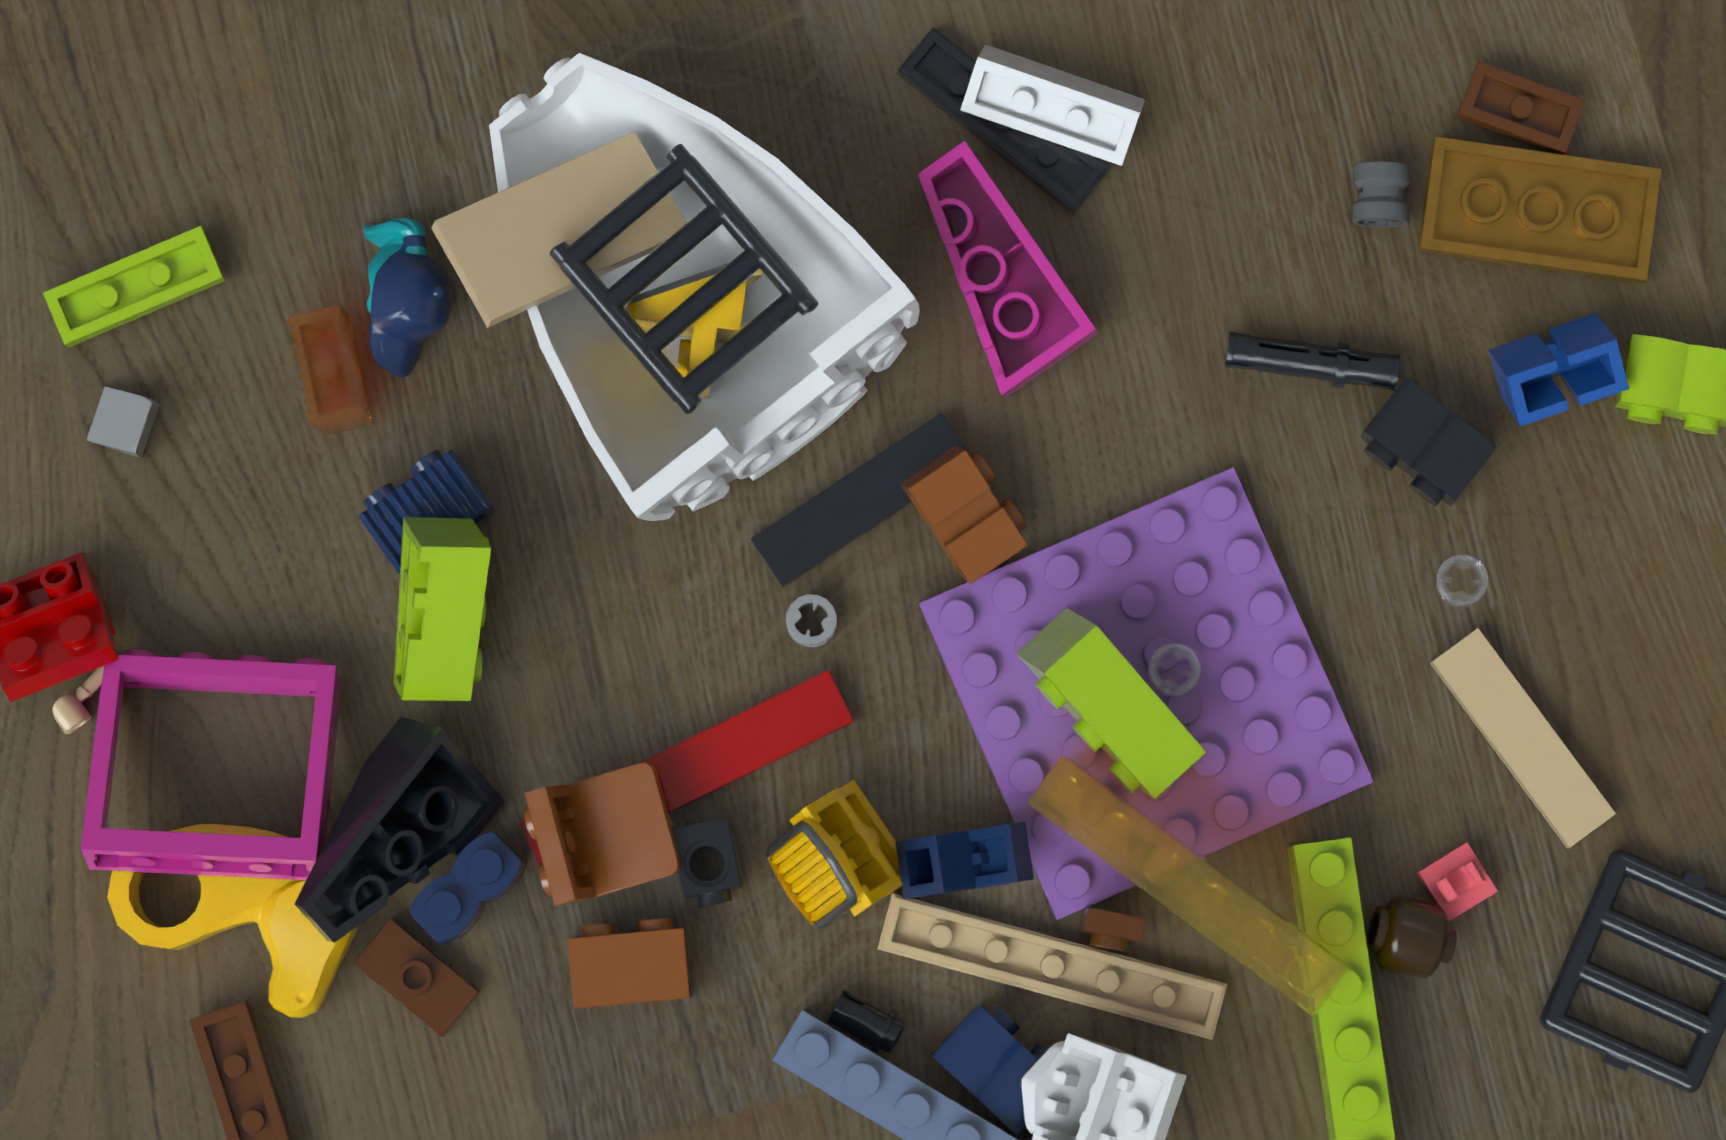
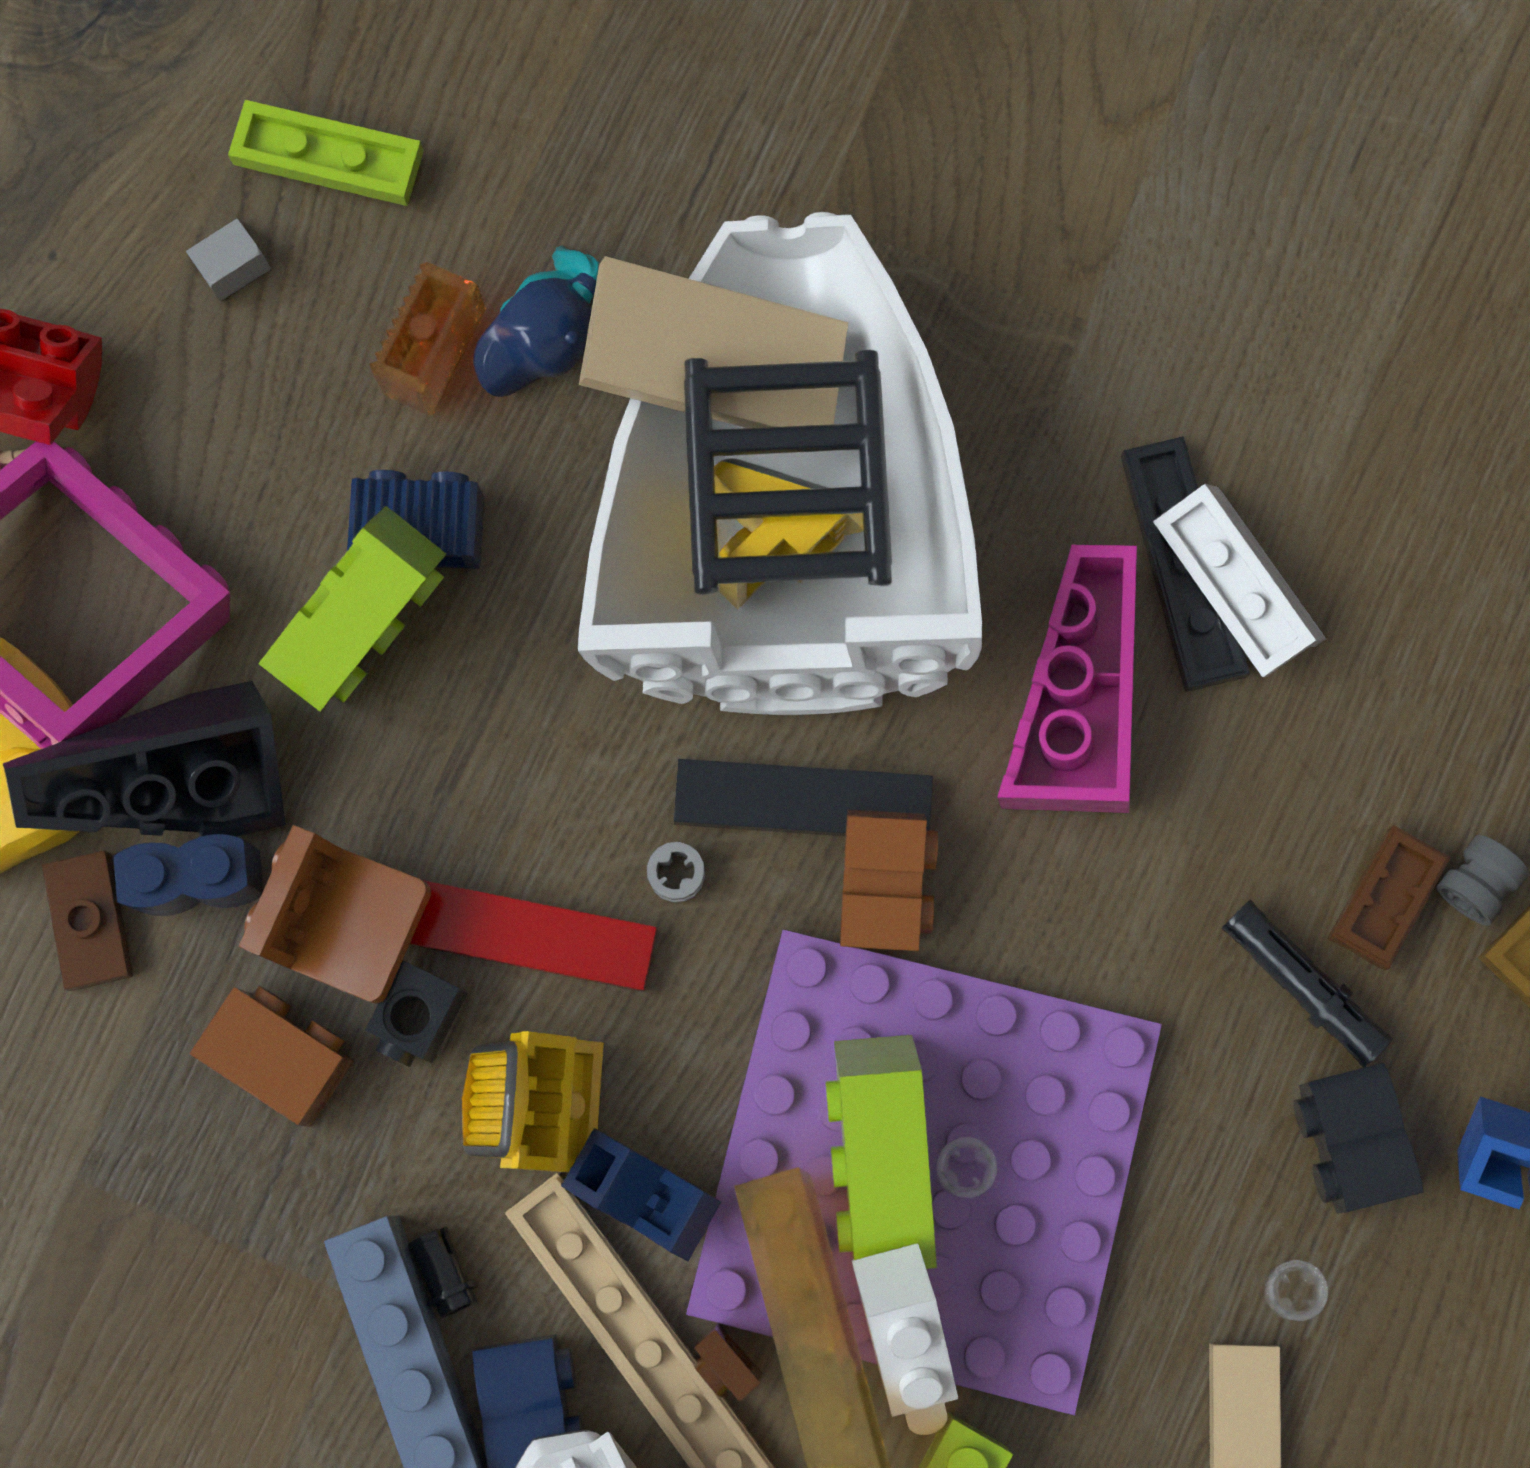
camera: 40 degrees right, 5 degrees down
none -> white brick [852,1243,958,1435]
none -> reddish brown plate [1327,825,1451,971]

